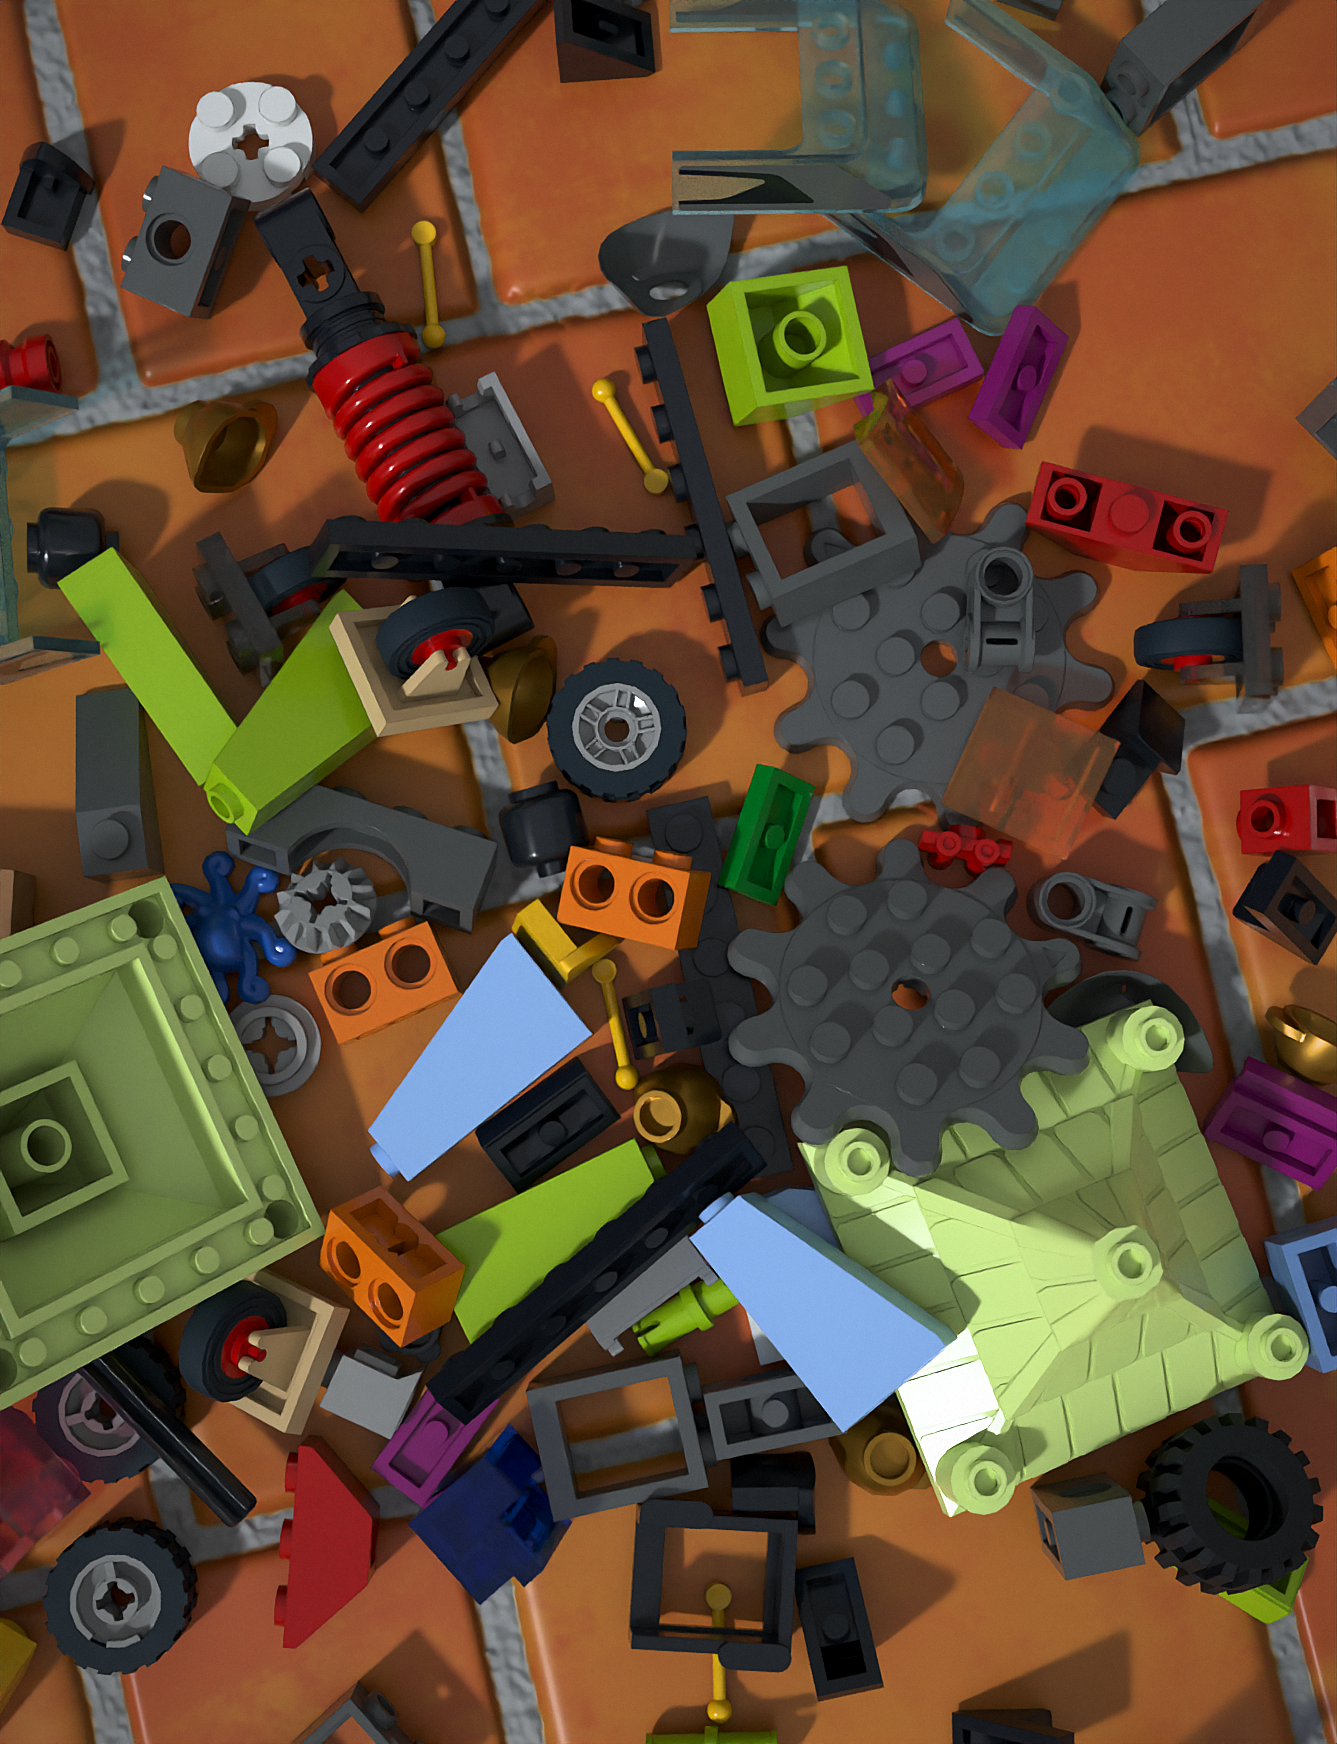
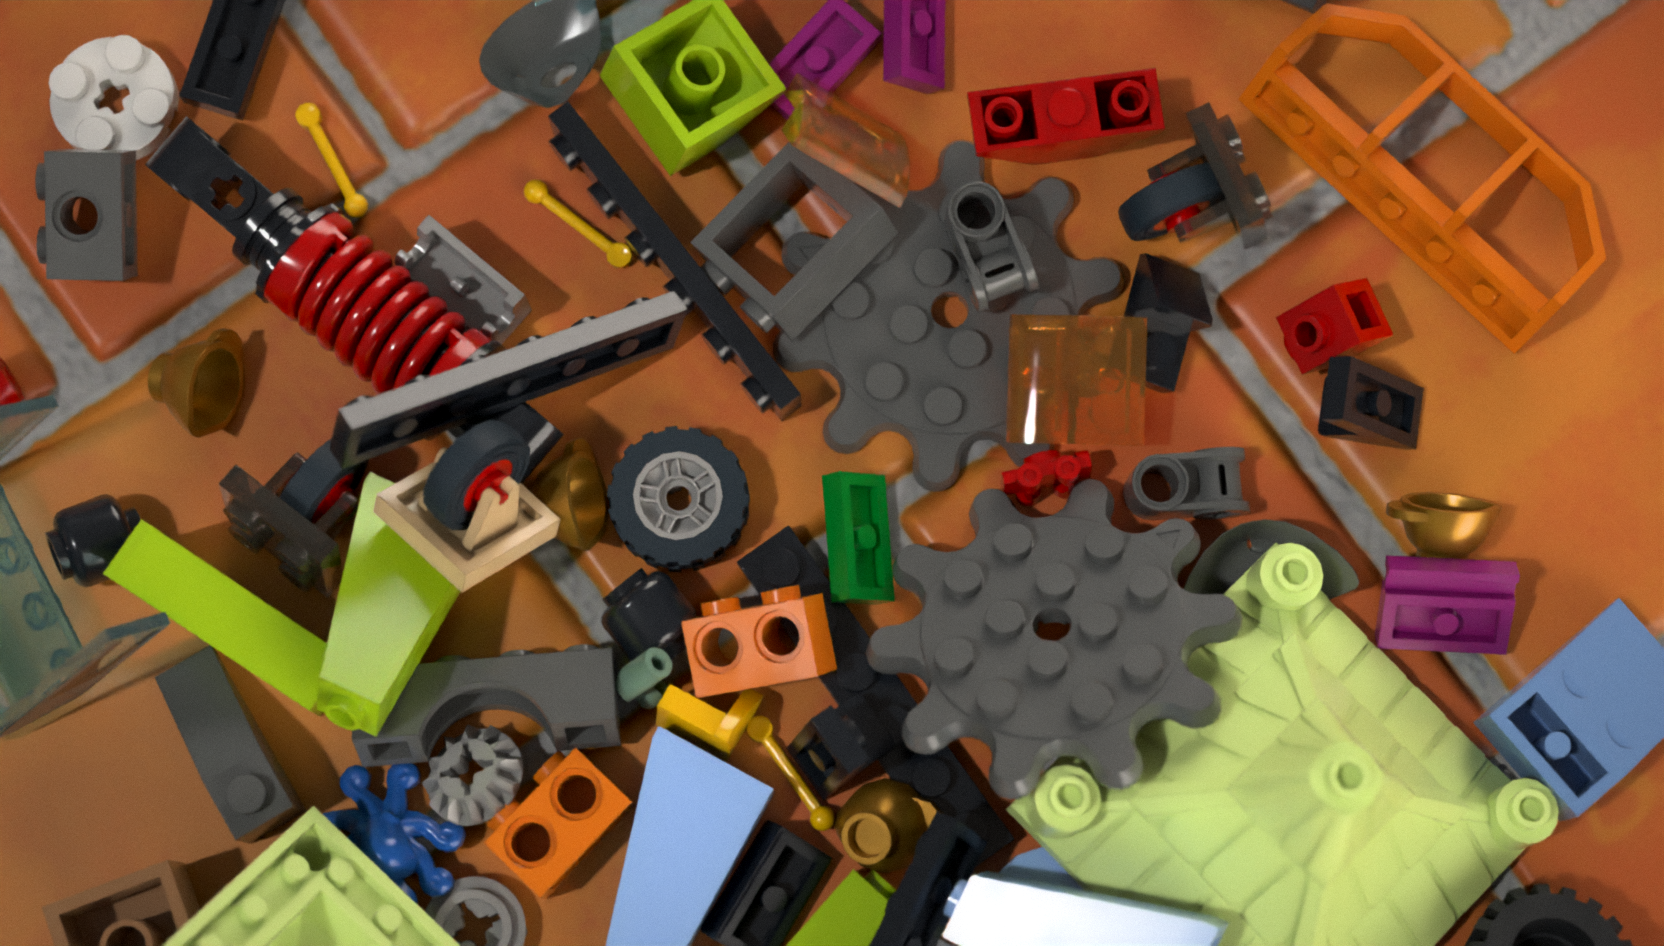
camera: 20 degrees left, 5 degrees down
none -> sand green arm [615,647,672,709]

